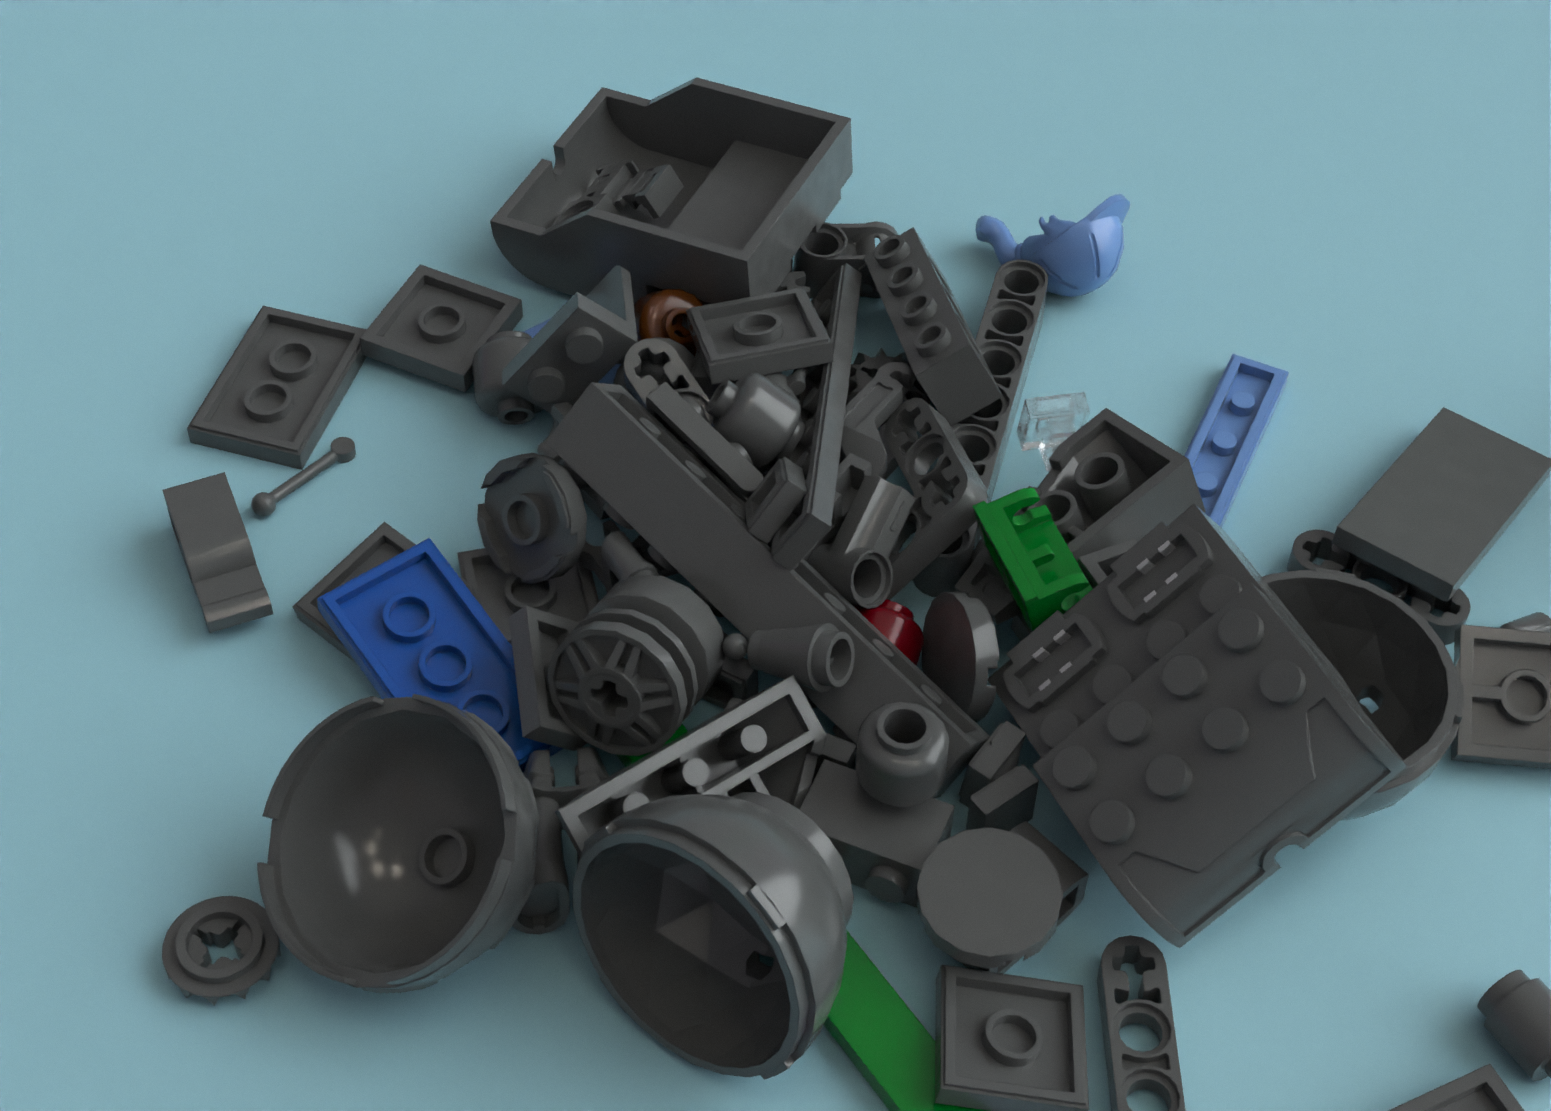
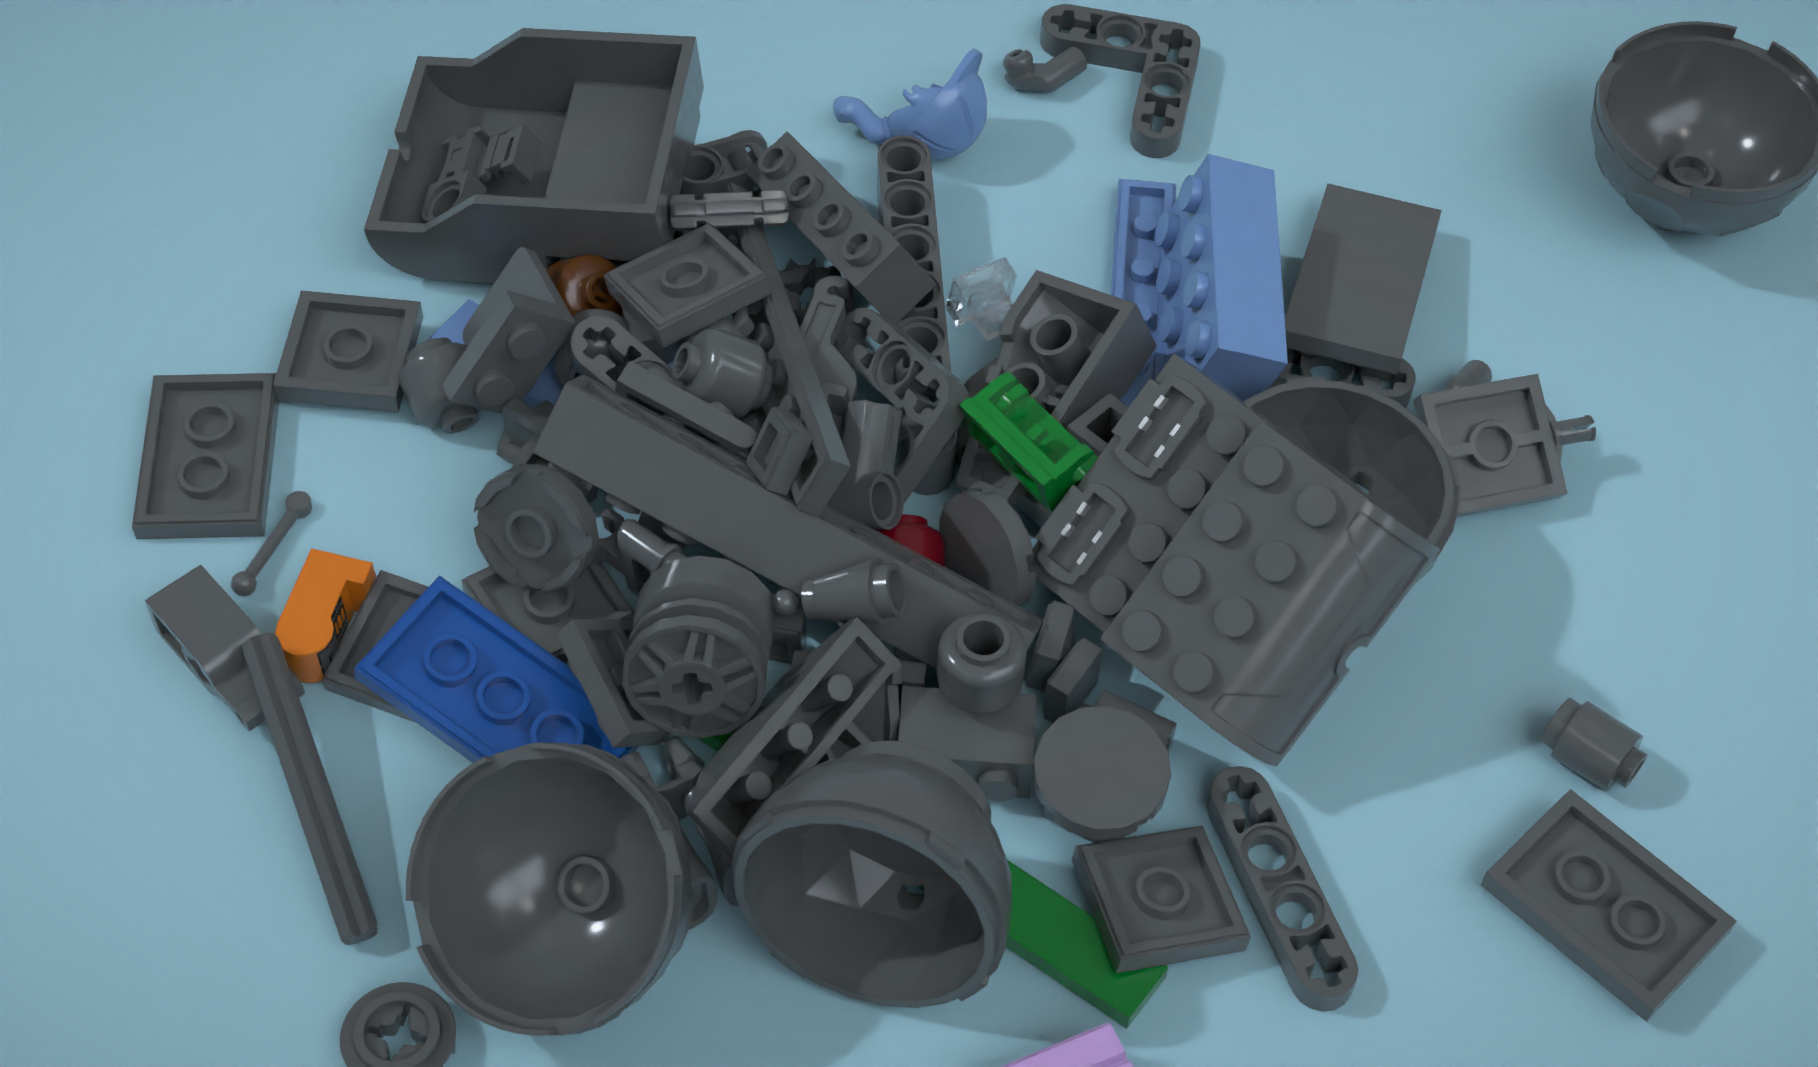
camera: 20 degrees left, 5 degrees up
none -> dark grey axle [242,633,378,945]
none -> orange leg [275,548,376,683]
none -> dark grey axle [669,190,789,231]
none -> dark grey arm [1003,46,1087,92]
none -> dark grey beam [1040,4,1201,158]
none -> medium blue piece [1154,154,1288,401]

